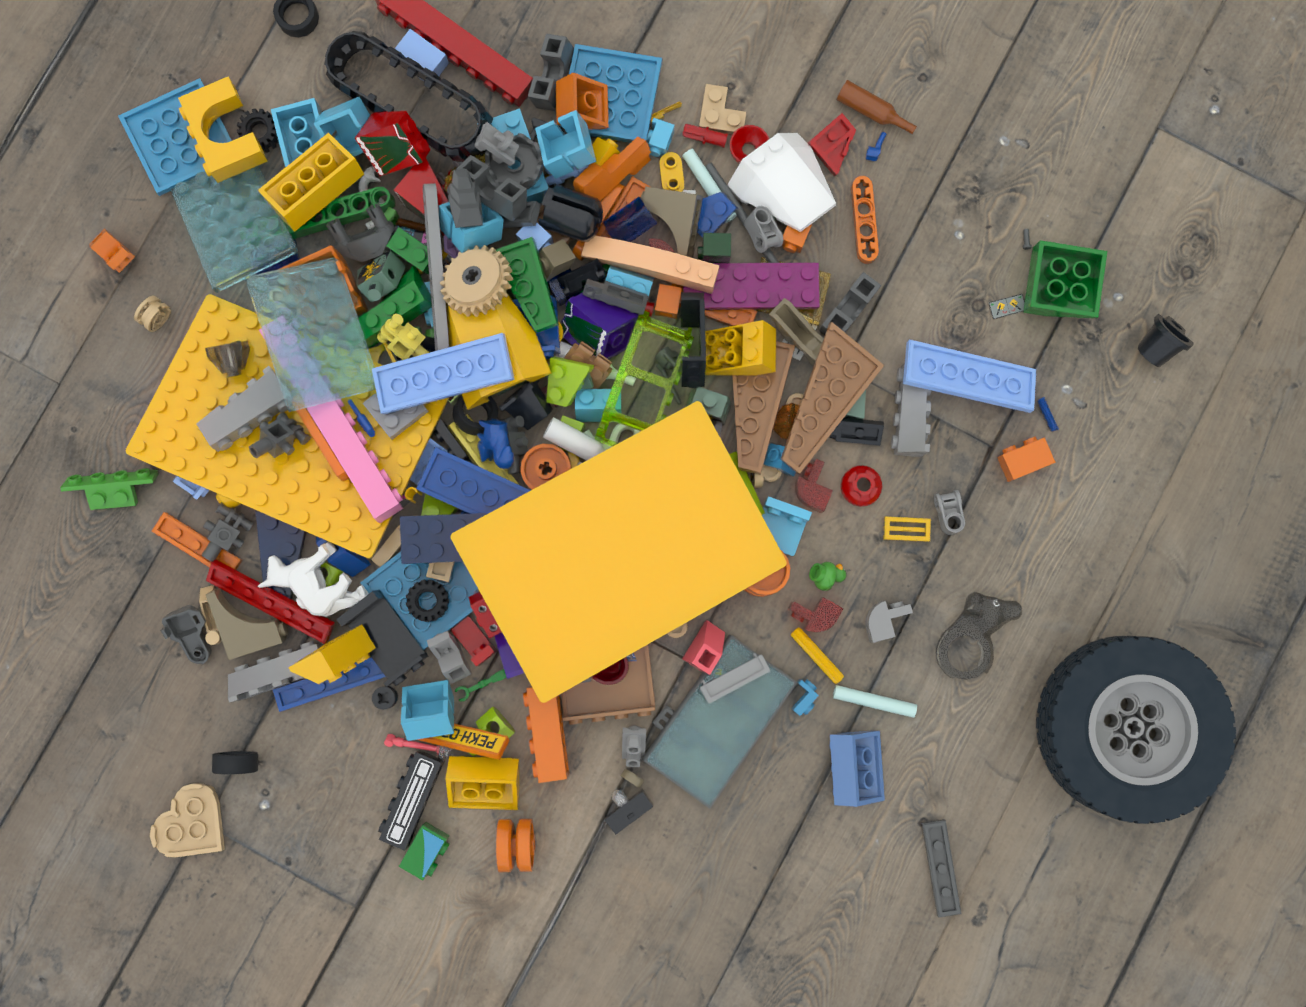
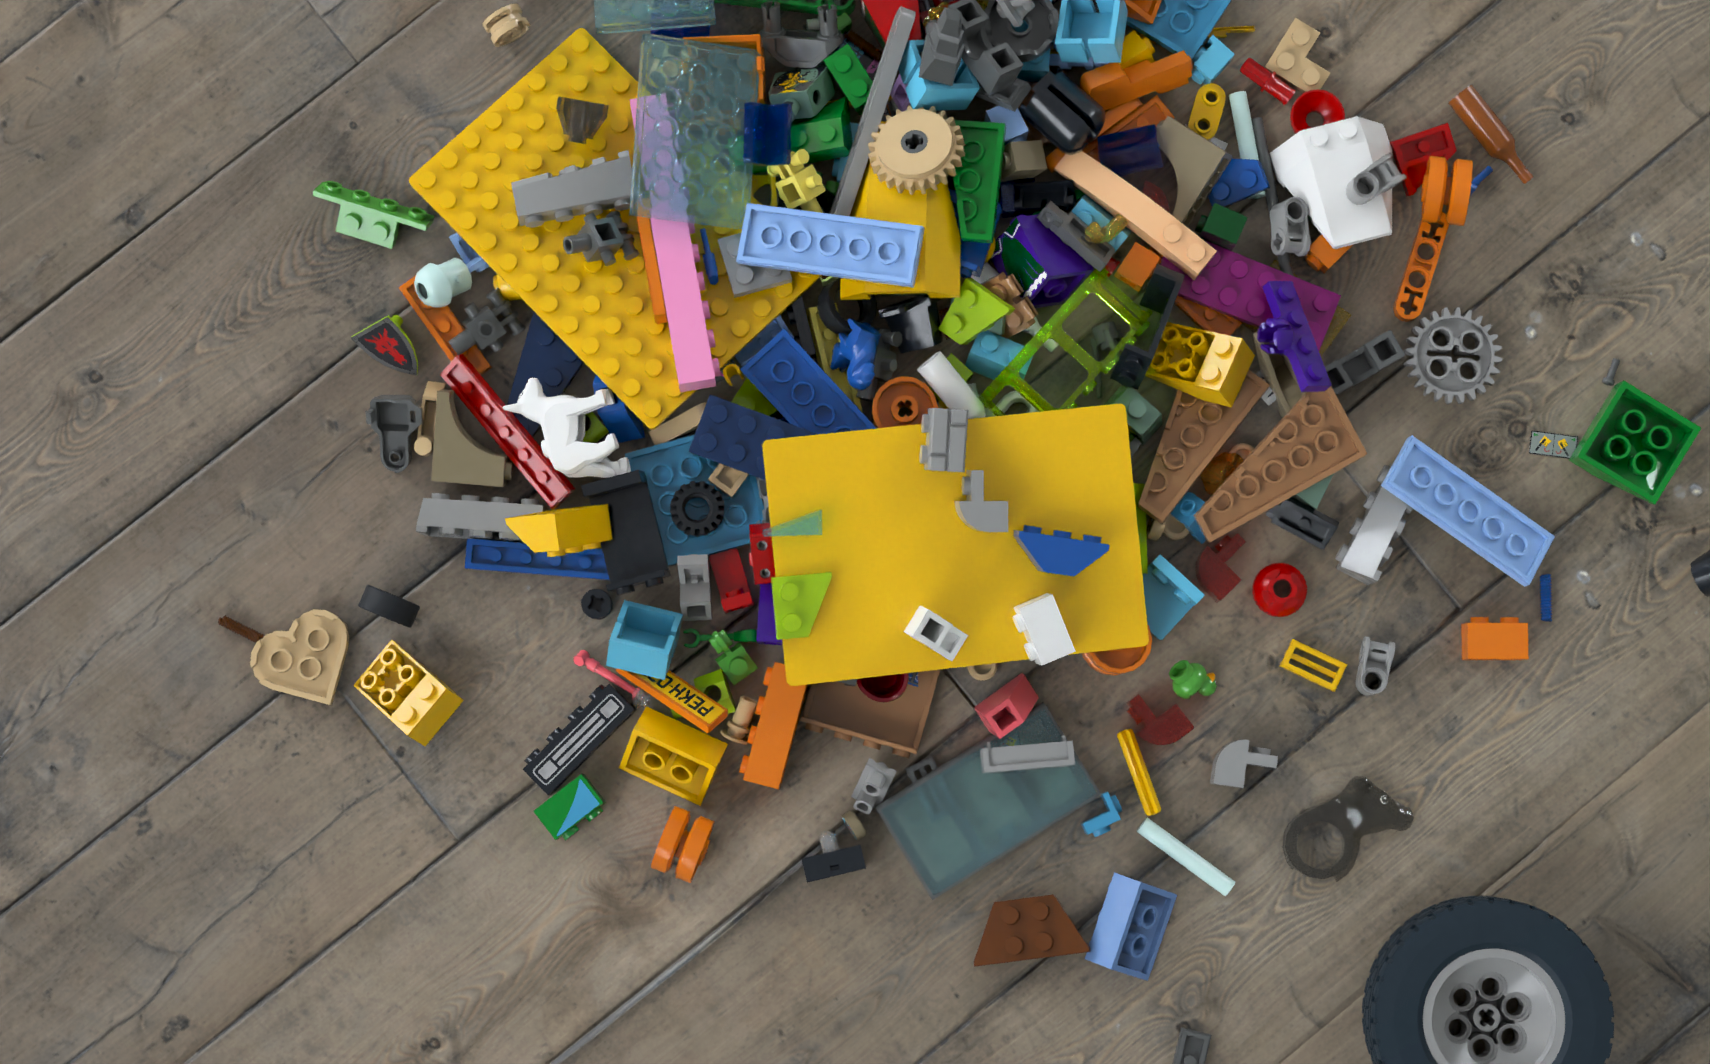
camera: 25 degrees right, 0 degrees up
none -> reddish brown piece [218,615,264,642]
none -> shield [351,315,418,376]
none -> yellow slope [353,640,464,746]
none -> light aqua piece [414,258,472,308]
none -> bright green plate [708,629,758,685]
none -> tan pin [720,696,758,745]
none -> clear blue panel [743,102,792,166]
none -> clear light blue piece [762,509,822,536]
none -> lime wing [771,572,832,640]
none -> white brick [904,605,968,661]
none -> light grey brick [919,408,968,472]
none -> light grey brick [954,470,1008,532]
none -> reddish brown wing [974,894,1091,967]
none -> white brick [1012,593,1076,666]
none -> blue slope [1013,525,1110,577]
none -> clear yellow arm [1085,213,1128,244]
none -> dark purple plate [1257,281,1332,392]
none -> light grey piece [1346,152,1407,205]
none -> light grey gear [1403,307,1503,405]
none -> orange wheel [1421,156,1473,226]

